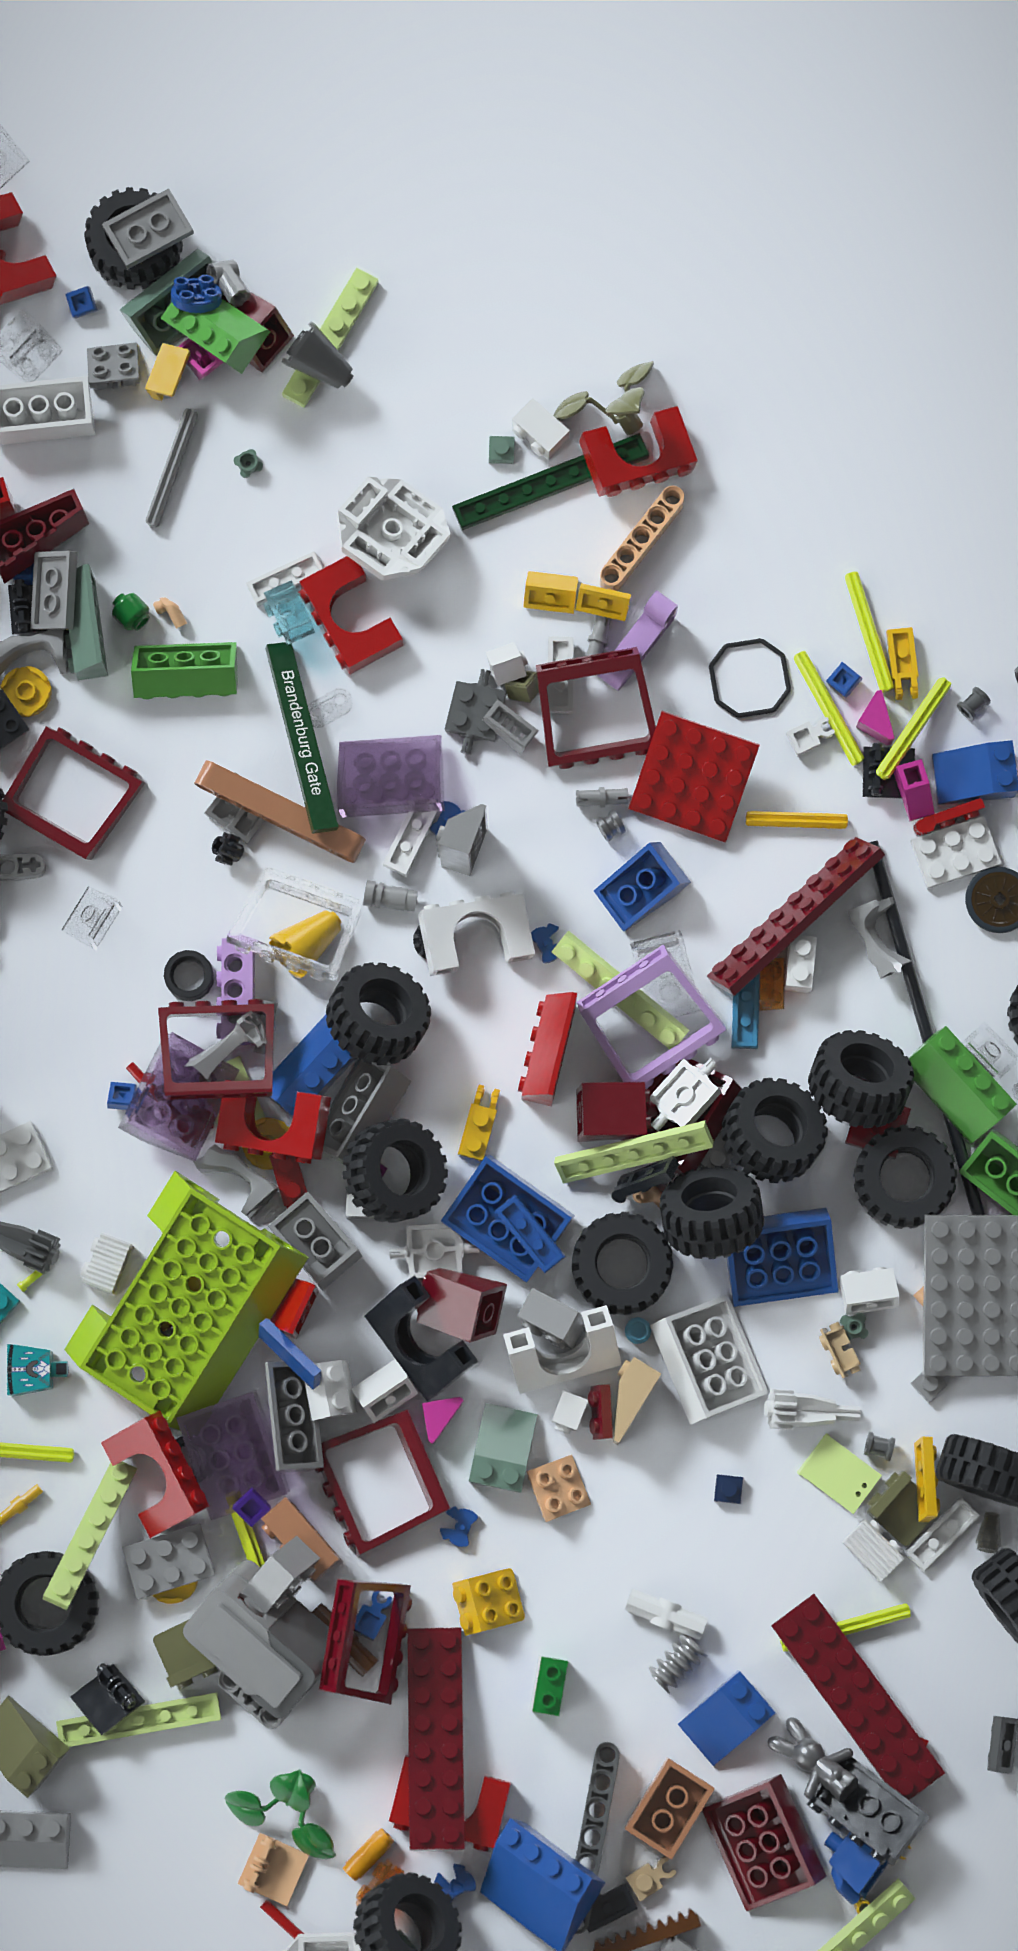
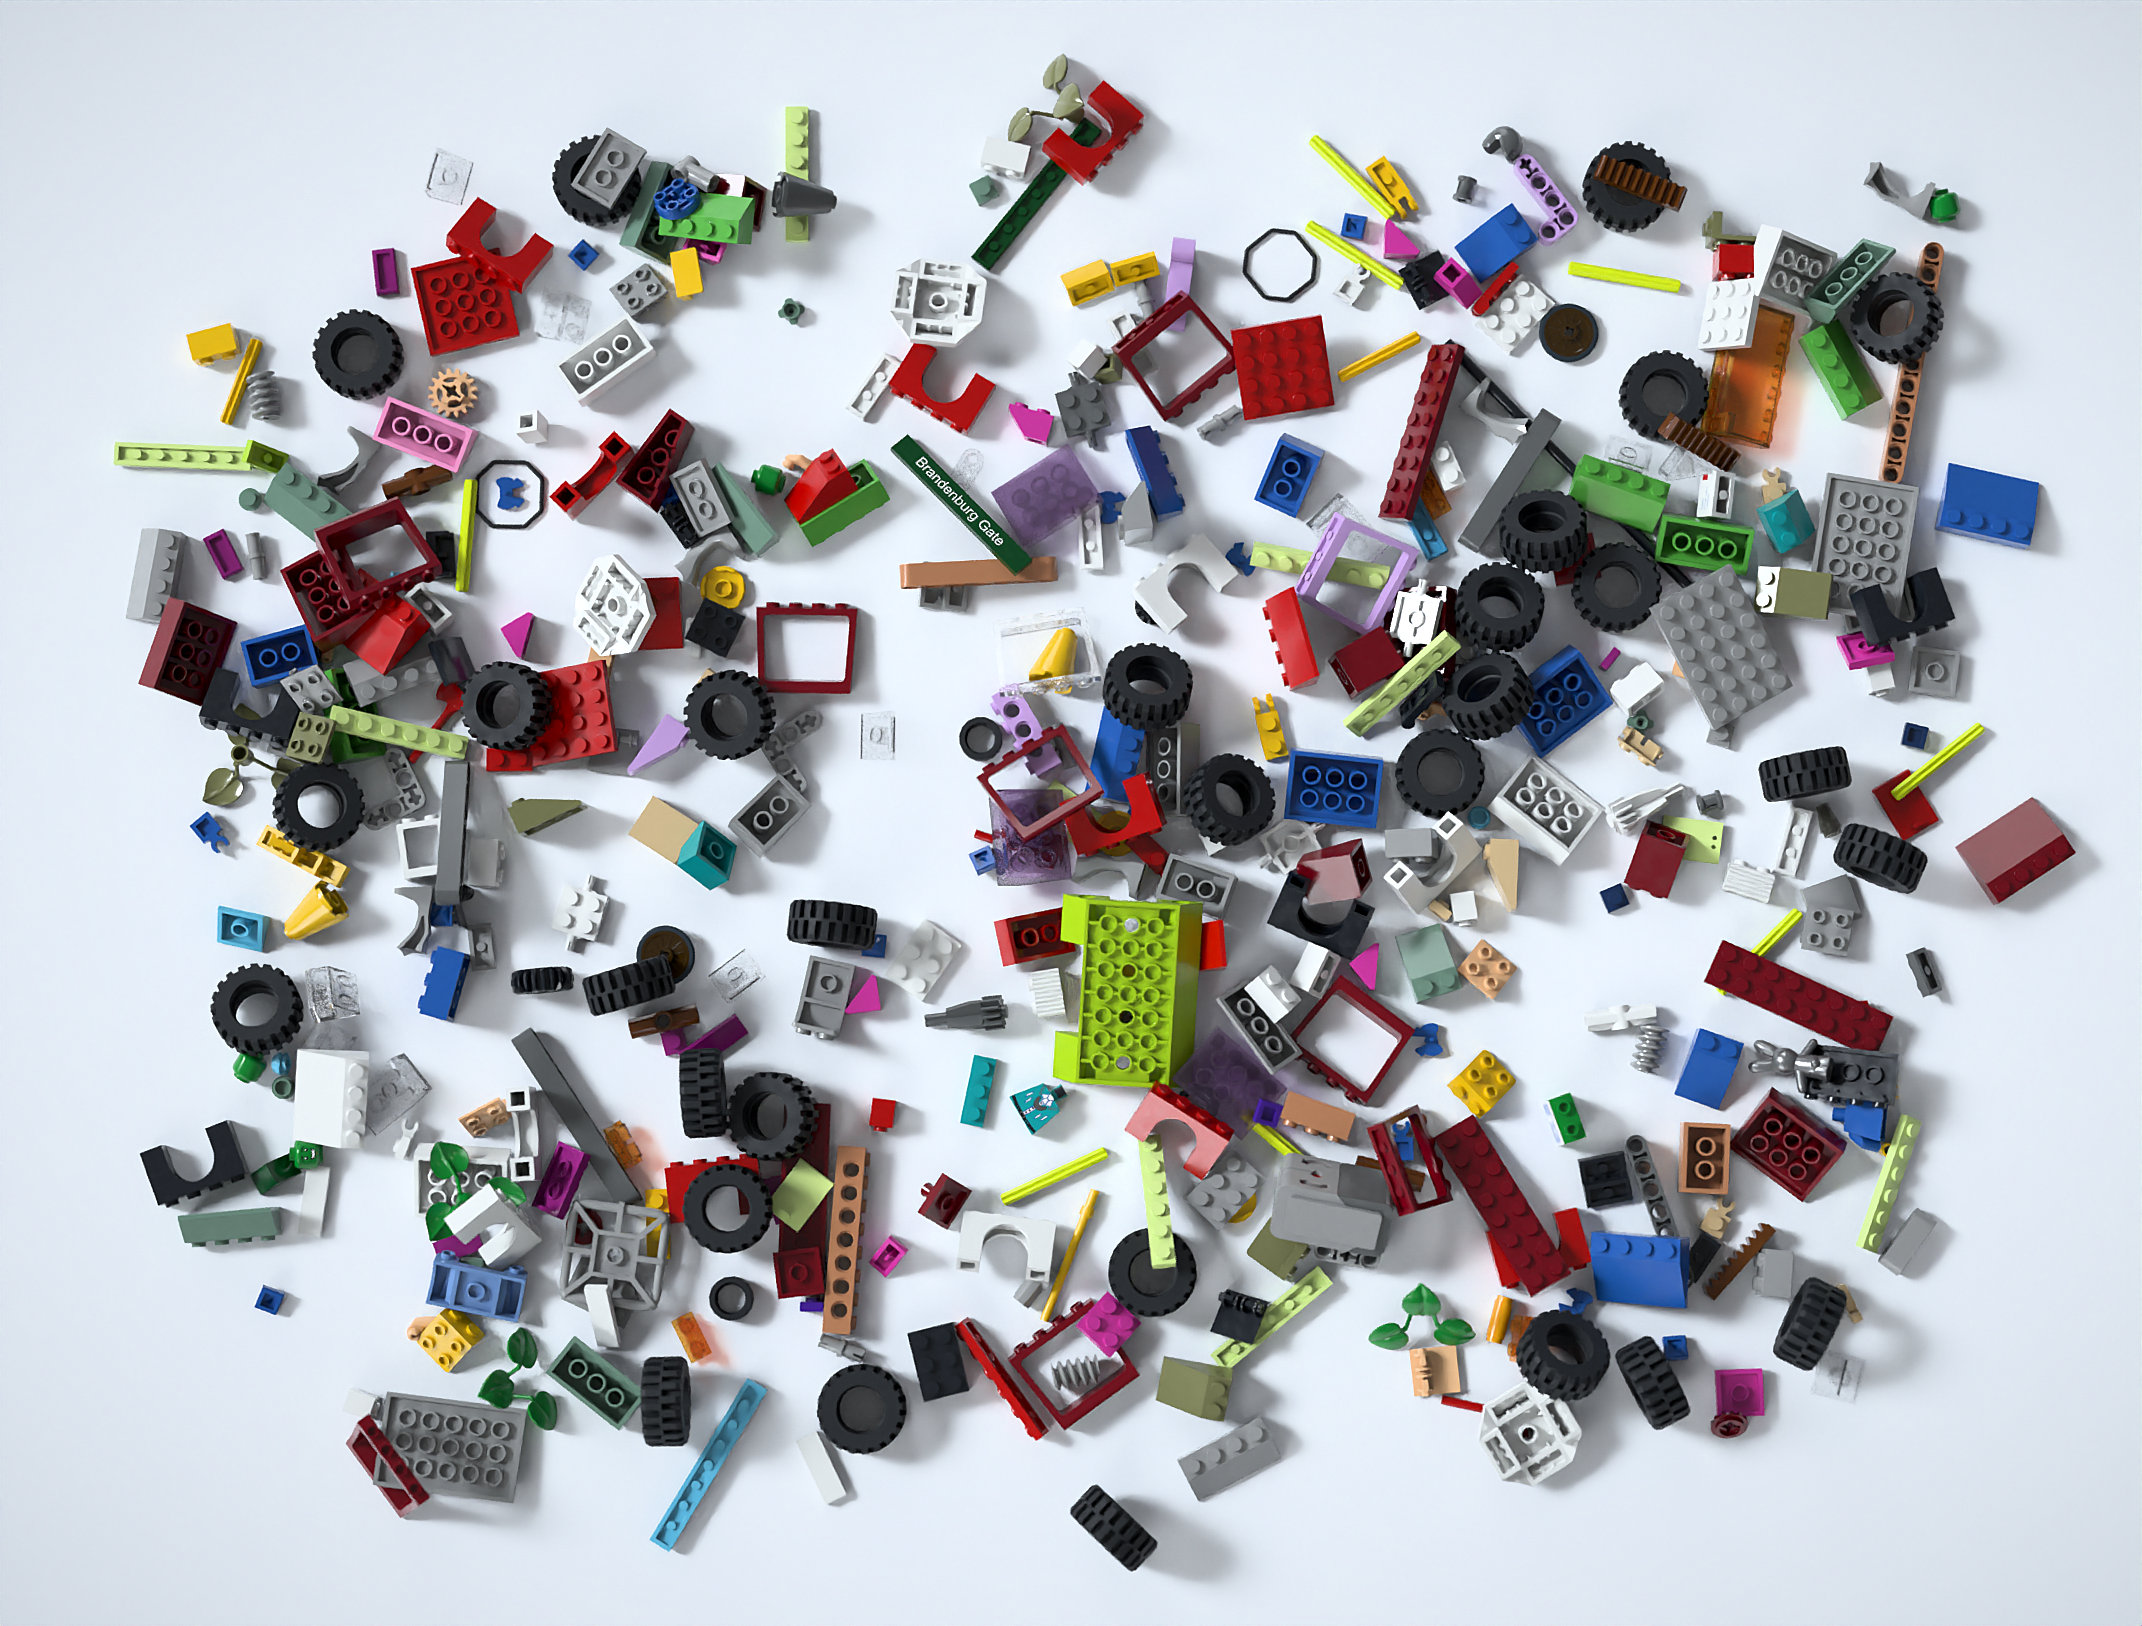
camera: 25 degrees left, 5 degrees up
neon yellow piece [17,1271,43,1292] -> none
light grey axle [145,408,198,527] -> none
light grey animal [185,1011,267,1082] -> none
black gear [211,832,244,866] -> none
light grey brick [242,1536,320,1613] -> none
blue tile [259,1318,321,1389] -> none
clear light blue brick [263,580,315,645] -> none
light grey axle [363,880,418,912] -> none
light grey slope [482,700,539,755] -> none
blue tile [495,1194,566,1274] -> none
dark red plate [588,1384,613,1440] -> none
flat silver wheel [595,809,626,842] -> none
light nougat beam [600,485,684,591] -> none
olive bracket [866,1471,929,1546] -> none
neon yellow axle [876,677,951,780] -> none
yellow plate [914,1436,940,1522] -> none
none -> red slope [784,448,859,525]
none -> red slope [994,907,1076,967]
none -> dark pink slope [1008,402,1054,446]
none -> blue slope [1125,425,1186,523]
none -> tan plate [1427,899,1452,922]
none -> dark grey beam [1457,408,1562,554]
none -> black slope [1577,1150,1633,1208]
none -> magenta tile [1598,647,1621,672]
none -> dark red slope [1623,819,1691,899]
none -> light grey slope [1800,874,1862,921]
none -> light grey hinge [1800,903,1854,957]

